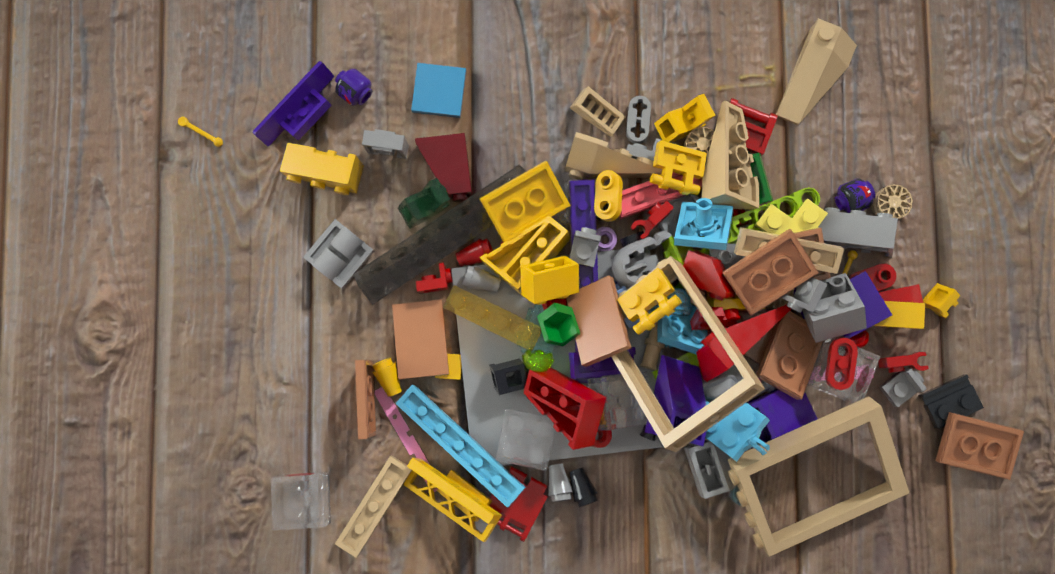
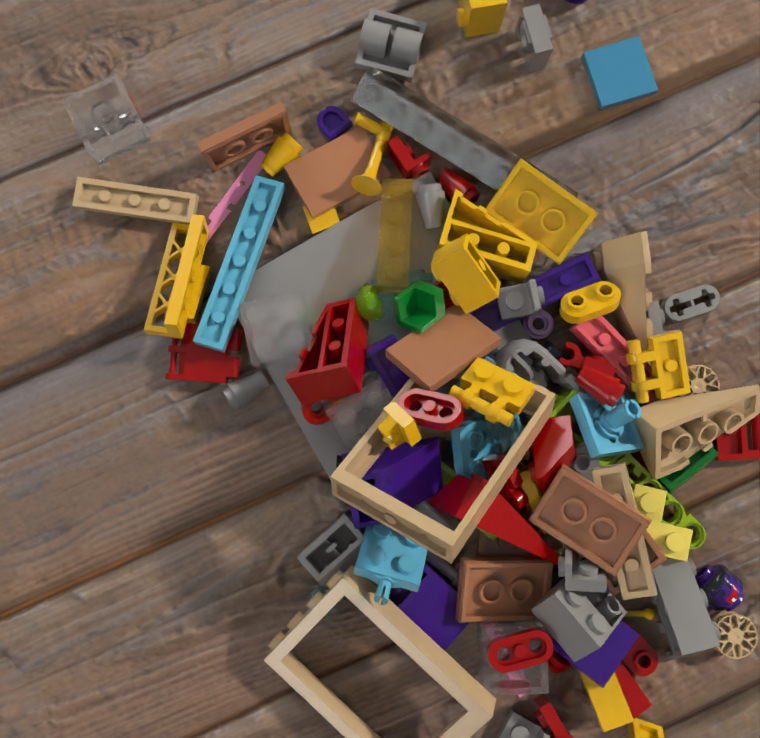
camera: 60 degrees right, 0 degrees up
clear green brick [398,178,450,229] -> none
dark red slope [415,133,472,202] -> none
black brick [489,358,529,395] -> none
black cone [569,467,598,508] -> none
tan slope [570,86,626,137] -> none
yellow brick [654,94,716,143] -> none
none -> dark purple tile [317,106,353,142]
none -> yellow piece [351,112,395,196]
none -> yellow tile [377,401,422,450]
none -> red plate [398,388,464,431]
none -> red cone [574,365,626,408]

